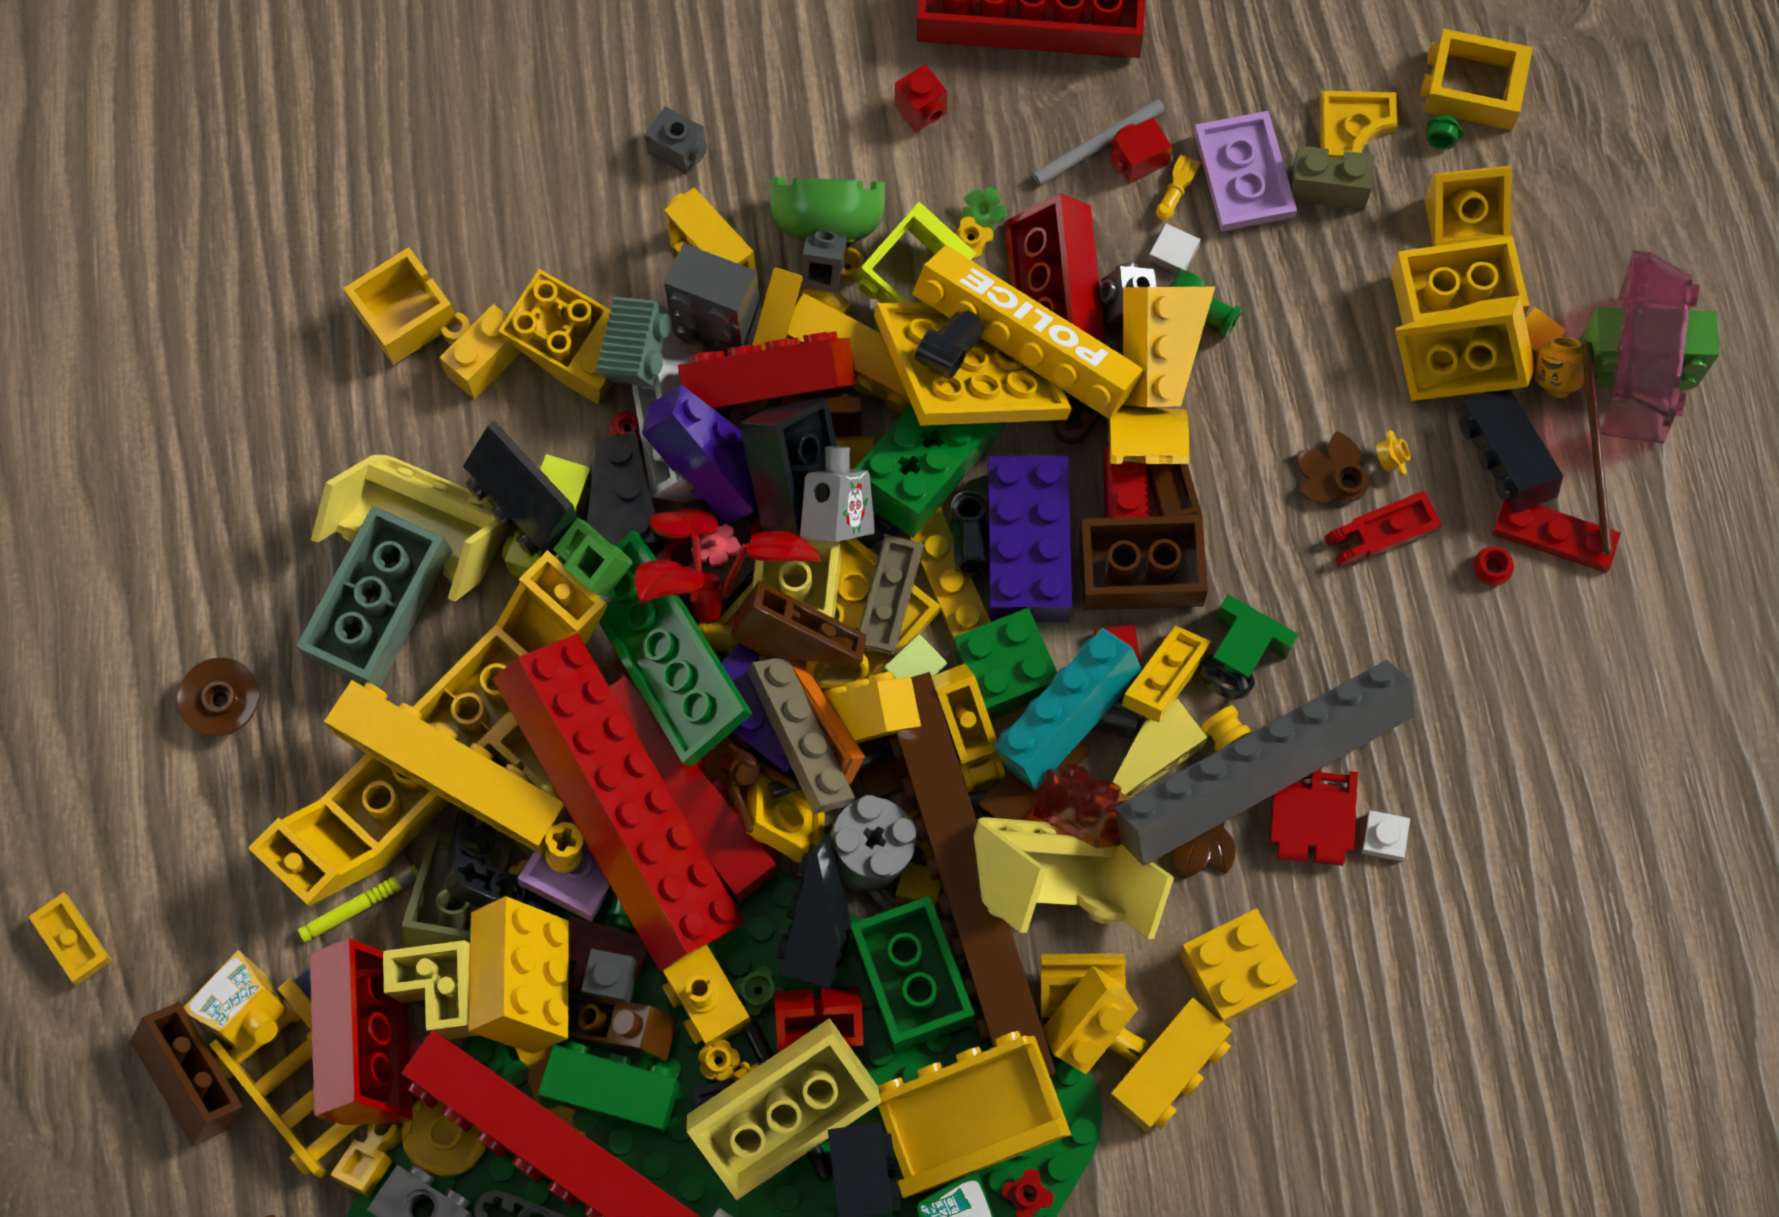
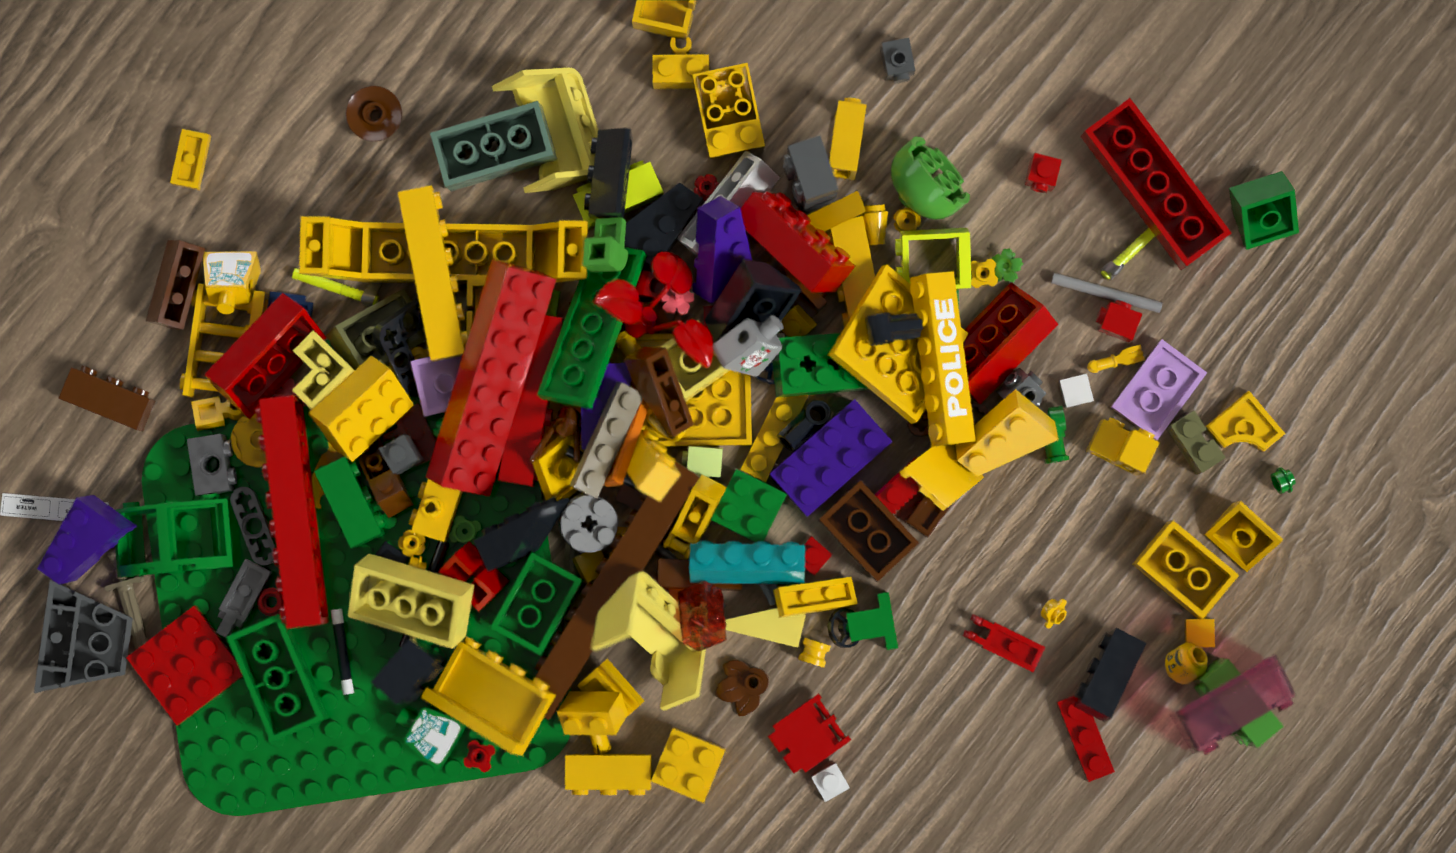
camera: 50 degrees right, 15 degrees up
yellow bush [545,822,583,873] -> none
sand green brick [596,297,672,387] -> none
dark grey brick [800,231,847,293] -> none
dark tan tile [858,534,924,658] -> none
dark grey brick [1115,660,1414,866] -> none
reddish brown plate [1297,431,1369,503] -> none
yellow slope [1395,295,1535,401] -> none
yellow window [1420,28,1533,131] -> none
red plate [1473,546,1514,586] -> none
reddish brown axle [1582,340,1612,556] -> none
none -> yellow brick [1086,417,1160,476]
none -> neon yellow piece [1101,228,1155,280]

